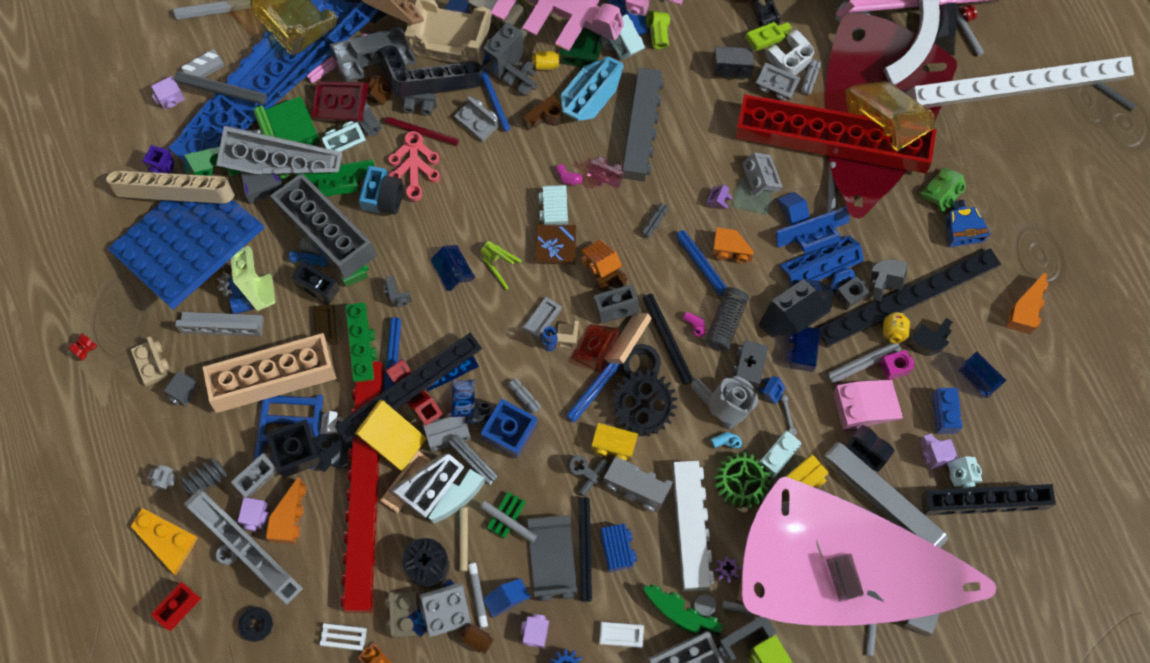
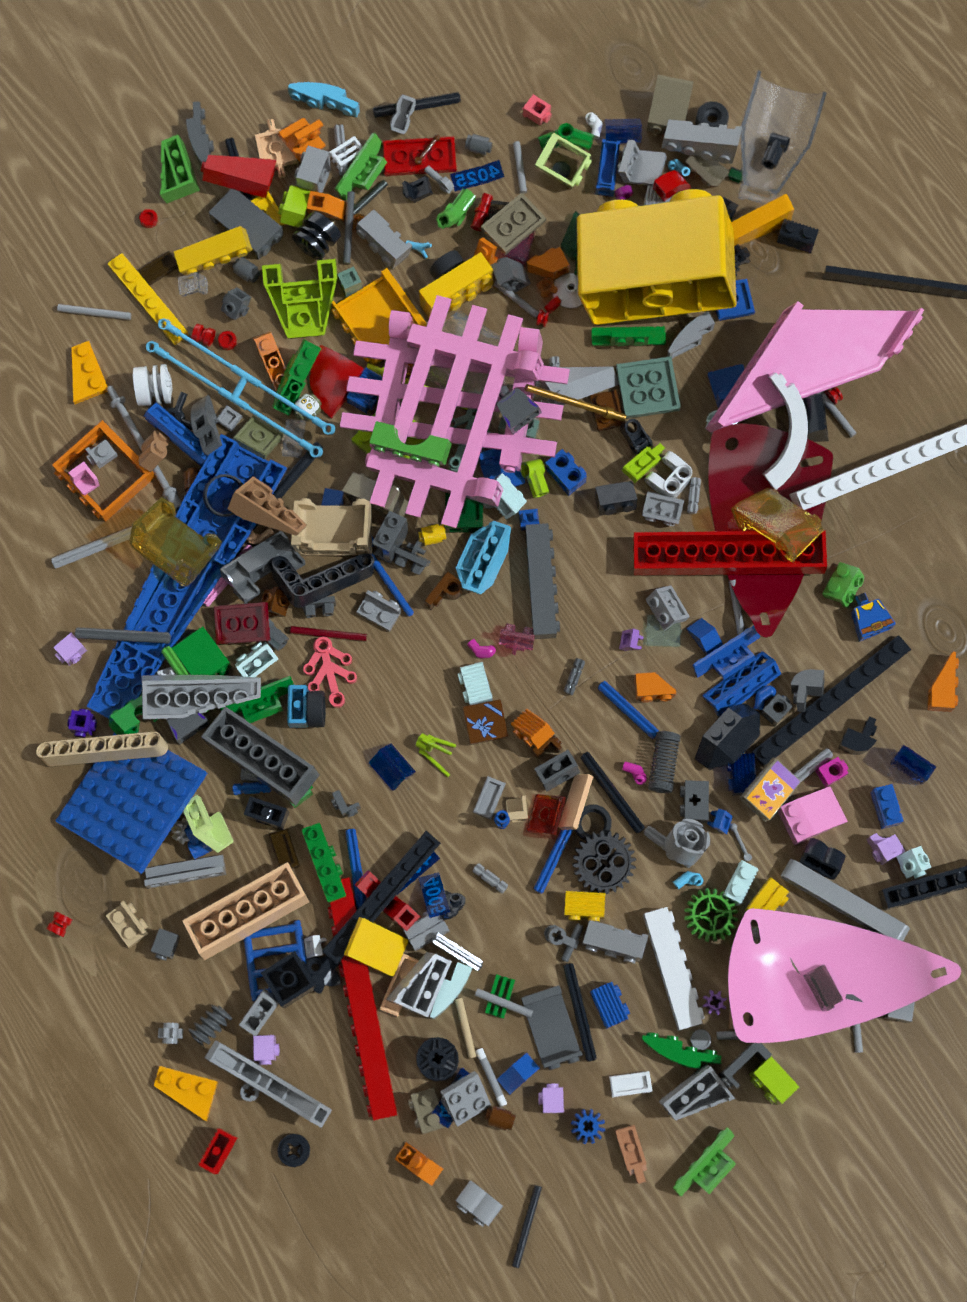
camera: 10 degrees left, 5 degrees up
light grey tile [181,49,225,78] -> none
orange slope [266,478,306,544] -> none
white tile [320,623,367,651] -> none
blue brick [480,398,538,459] -> none
yellow head [883,312,910,344] -> none
none -> light nougat arm [247,527,275,545]
none -> blue tile [519,509,539,531]
none -> blue brick [545,449,587,496]
none -> piece [740,758,801,822]

